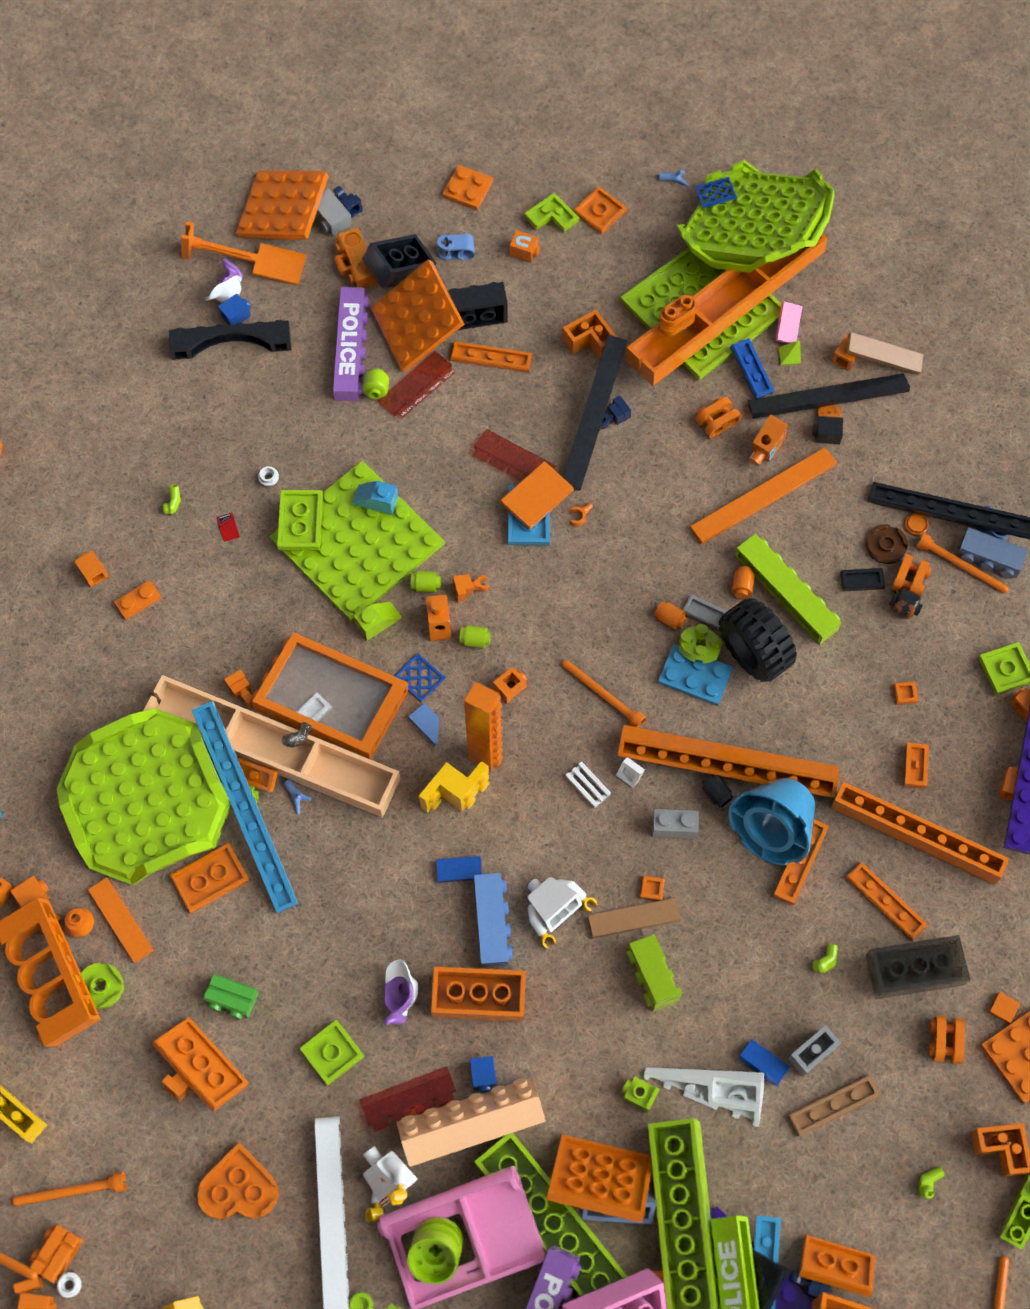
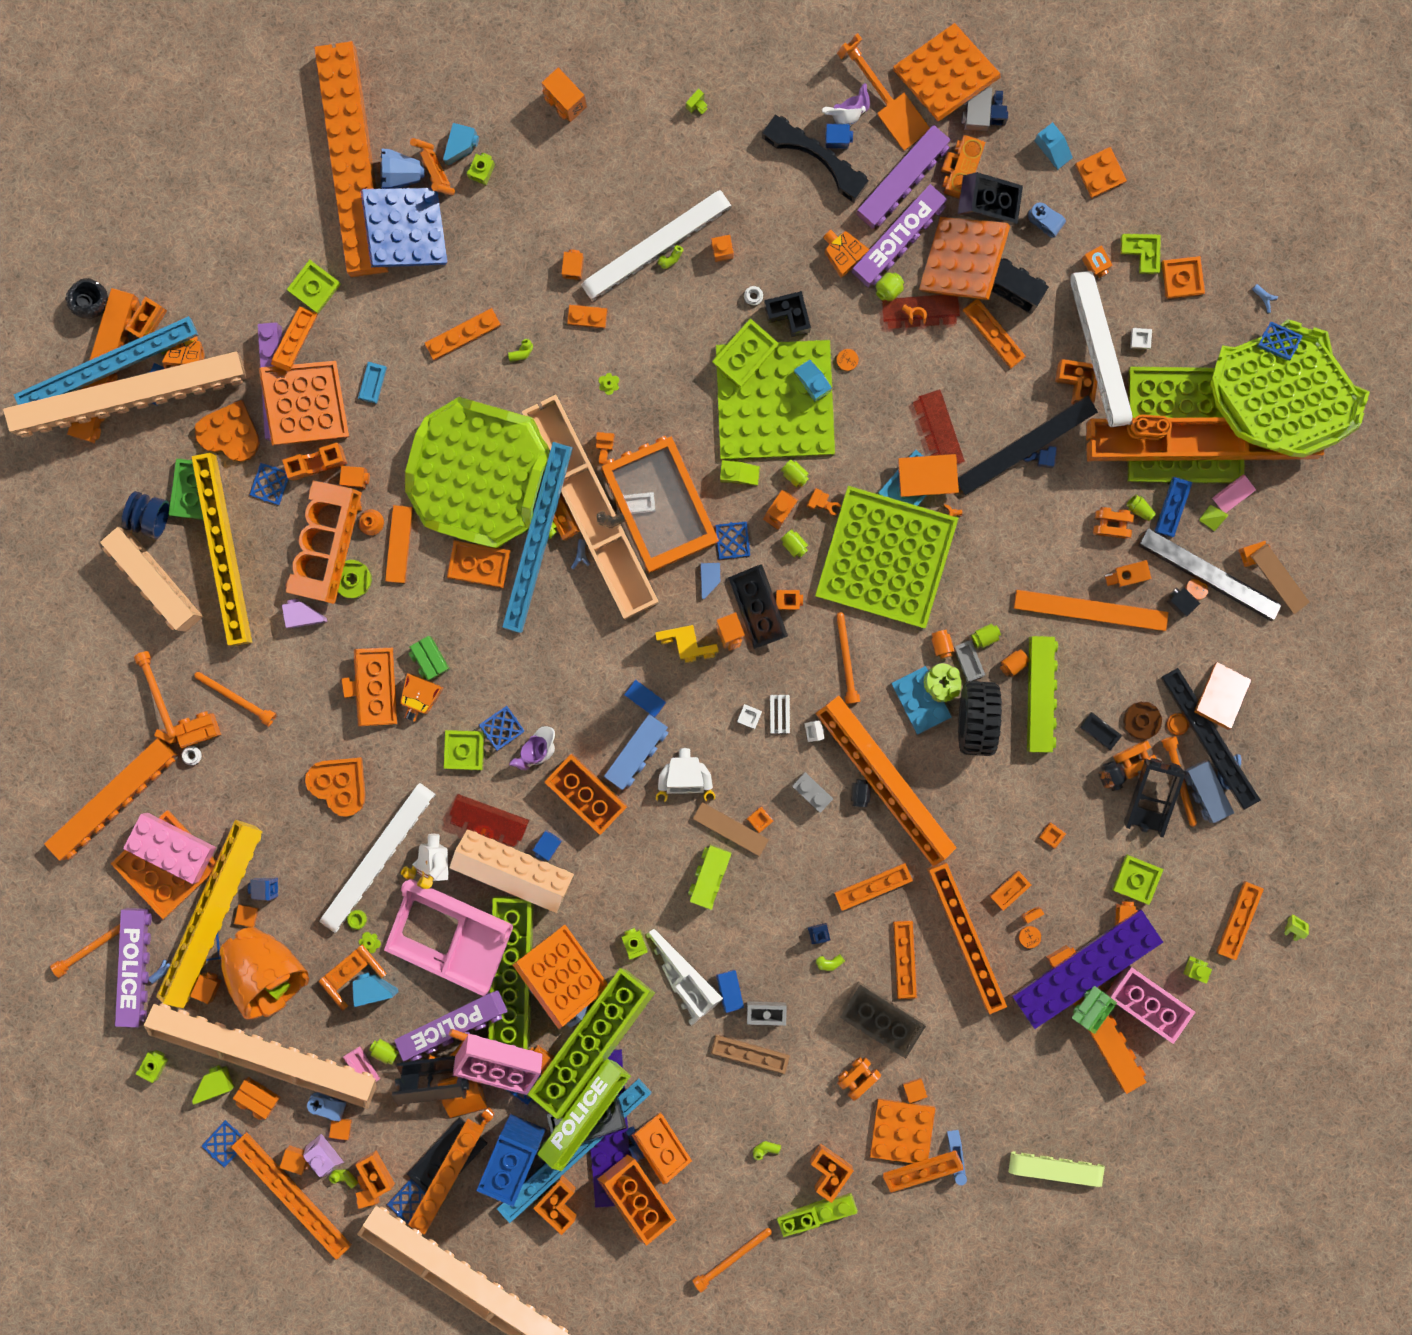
camera: 45 degrees right, 20 degrees up
red sticker [217,513,240,542] -> none
lime wheel [407,1217,464,1285] -> none
dark azure cone [729,778,815,866] -> none
none -> lavender slope [282,599,327,628]
none -> orange torso [400,673,444,722]
none -> orange plate [425,308,501,360]
none -> blue window [478,706,525,751]
none -> lime arm [508,339,533,362]
none -> white beam [581,190,732,301]
none -> lime plant [599,373,619,395]
none -> lime tile [686,88,708,115]
none -> orange brick [711,235,734,262]
none -> black tile [728,564,788,649]
none -> white plate [737,704,762,729]
none -> black brick [764,291,811,337]
none -> dark blue piece [808,923,831,944]
none -> lime plate [815,486,959,629]
none -> orange torso [823,230,869,278]
none -> orange piece [836,349,859,371]
none -> medium lavender brick [856,125,951,229]
none -> orange piece [902,304,927,325]
none -> lime brick [971,623,1001,649]
none -> orange piece [1019,926,1041,948]
none -> orange tile [1022,906,1045,924]
none -> dark azure slope [1034,122,1073,170]
none -> white beam [1070,271,1132,427]
none -> black door [1124,758,1185,838]
none -> lime cone [1126,494,1156,521]
none -> white plate [1130,328,1152,350]
none -> tile [1194,662,1251,730]

